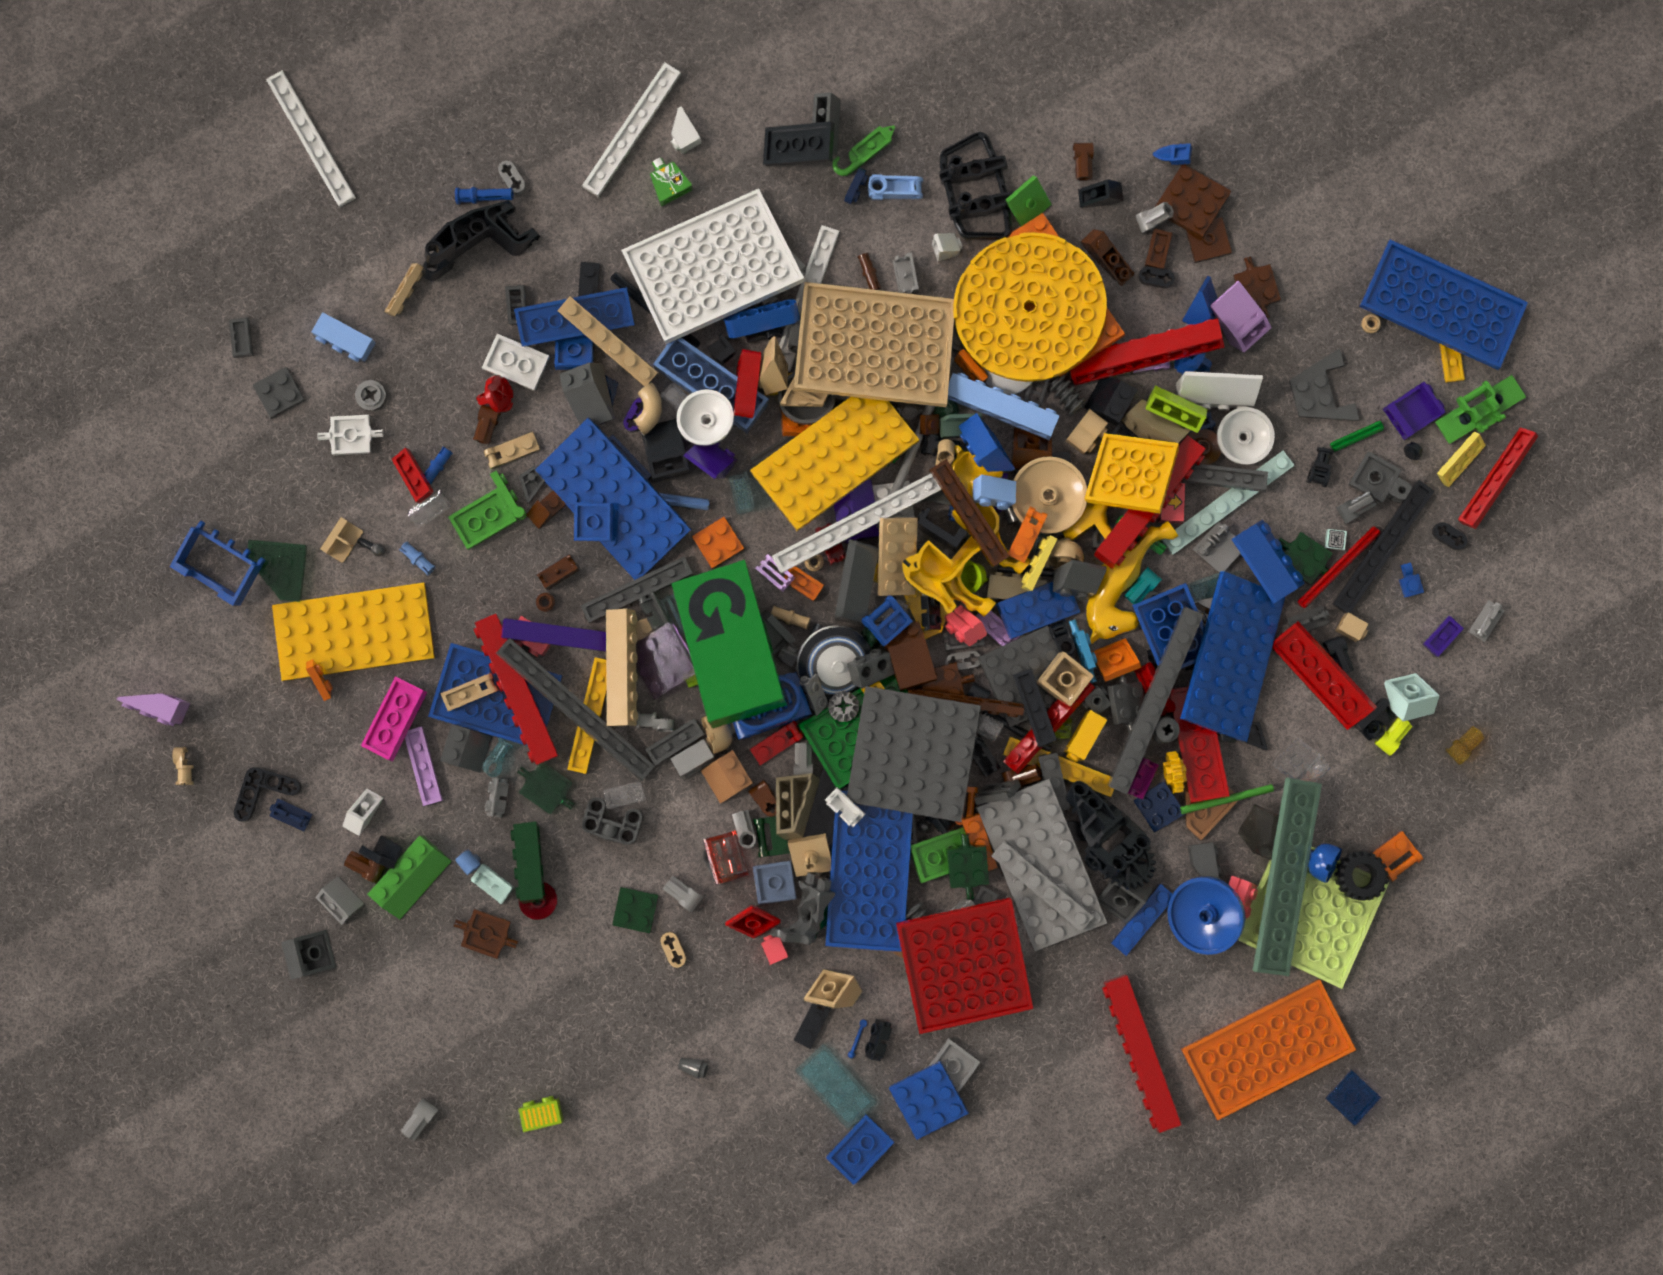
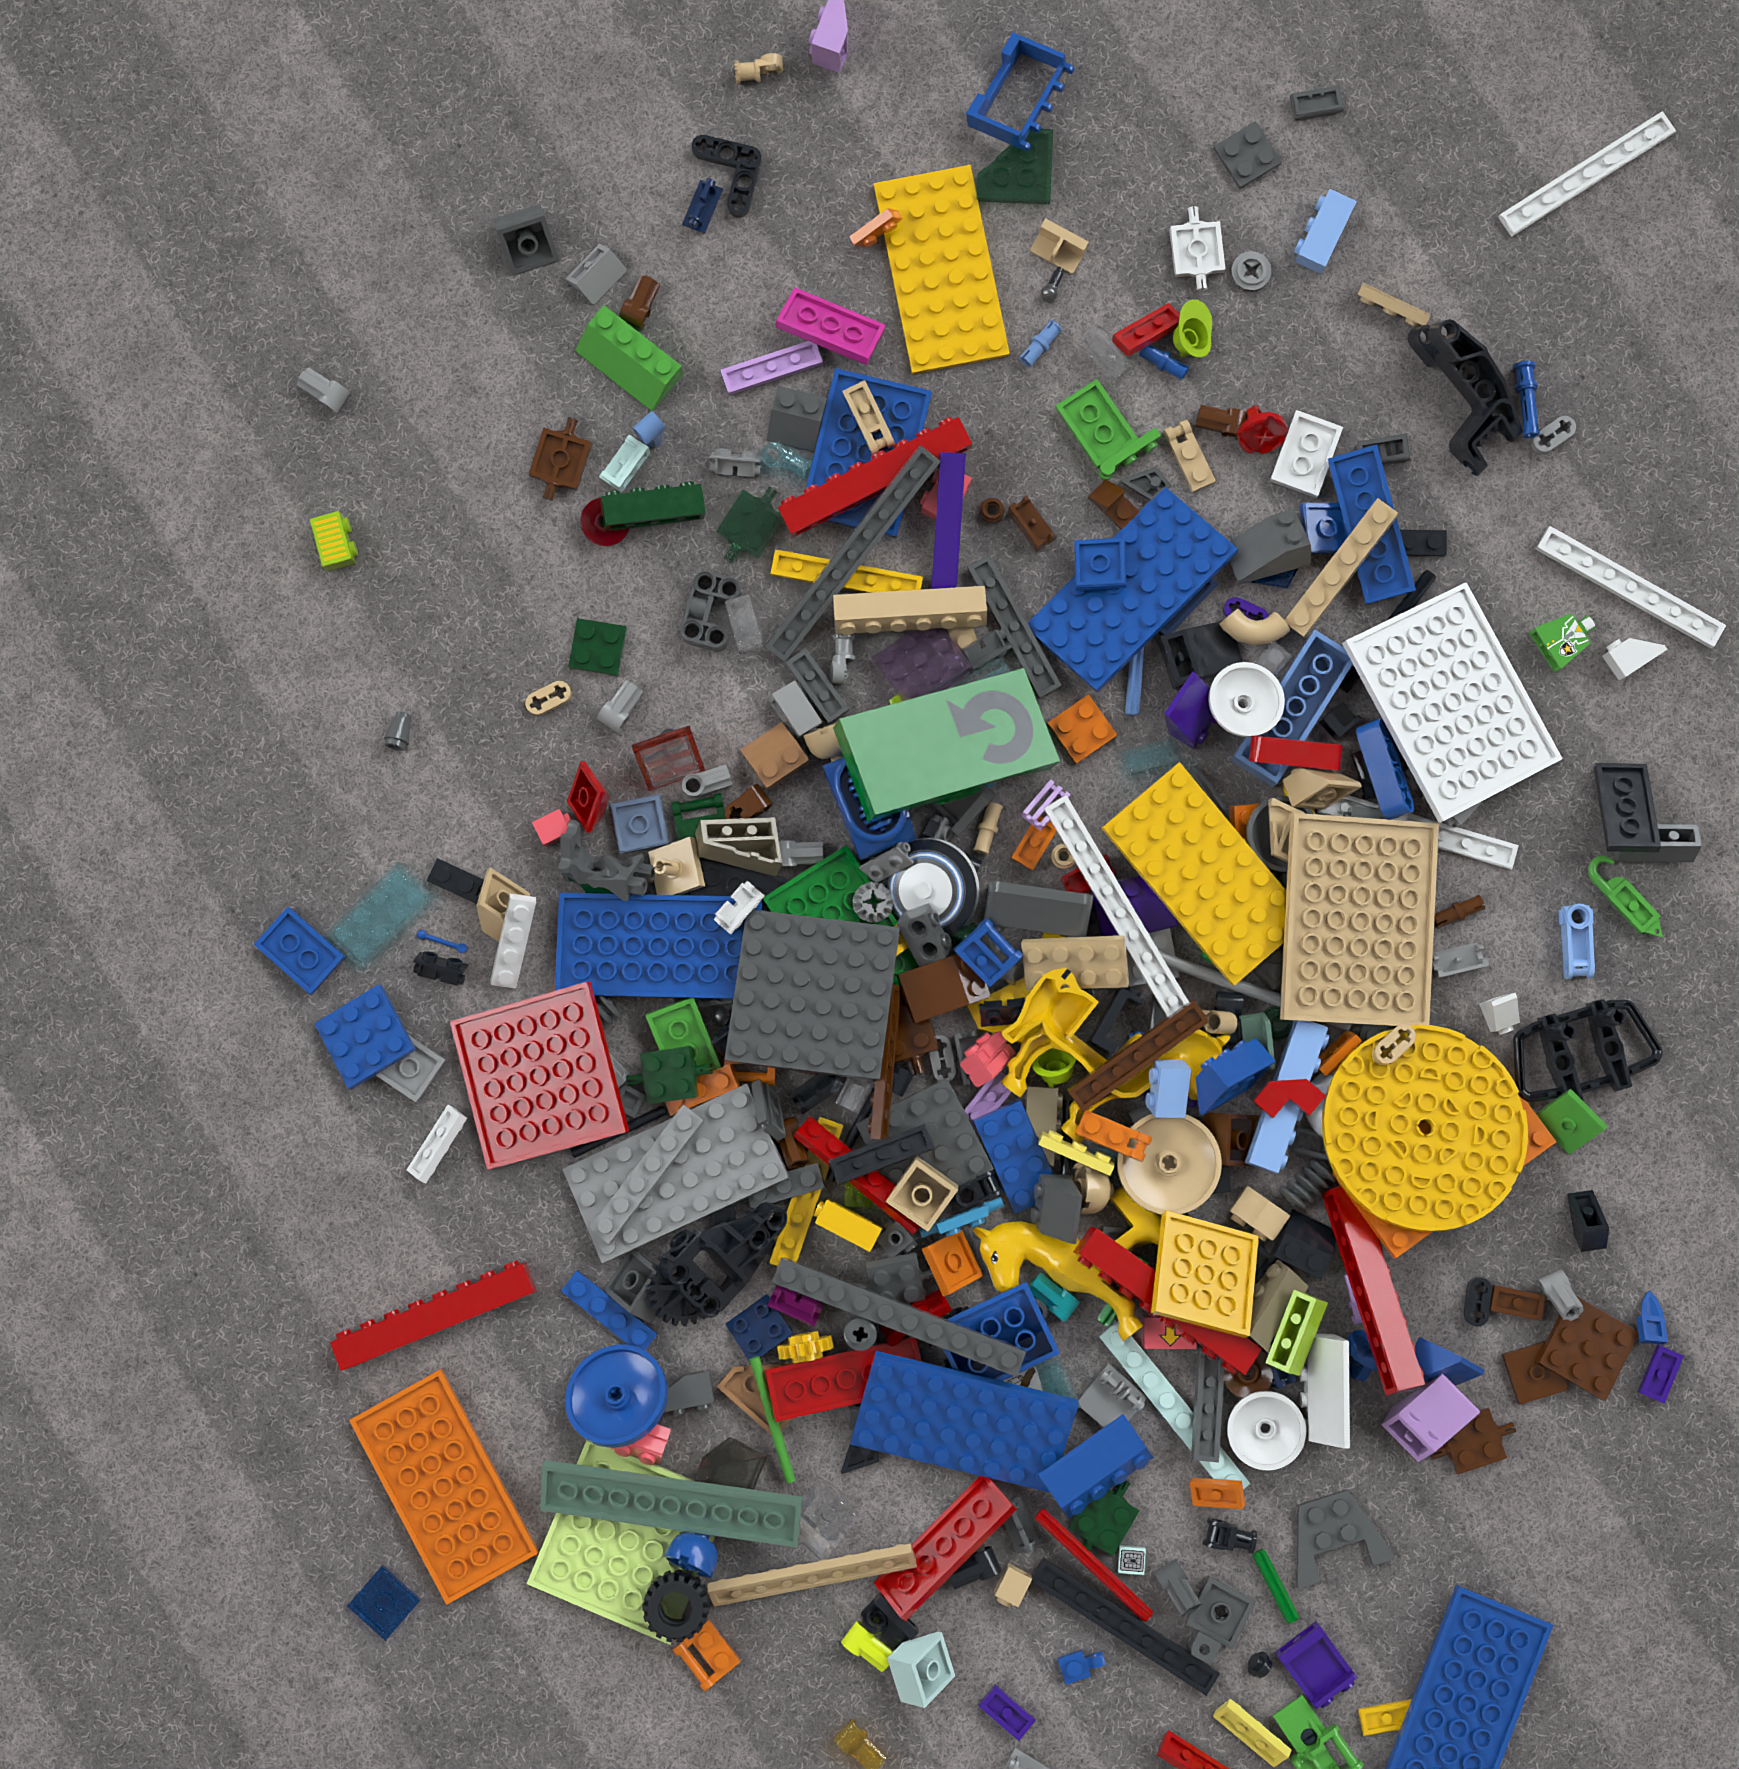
camera: 90 degrees right, 0 degrees up
white slope [342,789,383,836] -> none
black panel [359,836,403,869] -> none
red plate [750,721,805,765] -> none
dark blue plate [844,168,869,205] -> none
reddish brown plate [920,414,939,435] -> none
reddish brown piece [1073,143,1094,181] -> none
reddish brown slope [1080,229,1135,287] -> none
tan plate [1361,314,1381,333] -> none
black beam [1432,522,1467,550] -> none
none -> white plate [407,1105,467,1184]
none -> white plate [491,893,536,988]
none -> black bar [570,1105,667,1158]
none -> tan plate [707,1543,917,1607]
none -> lime piece [1173,300,1212,358]
none -> orange plate [1189,1477,1245,1509]
none -> red tile [1252,1079,1326,1118]
none -> tan beam [1372,1024,1416,1066]
none -> dark purple plate [1638,1344,1684,1404]

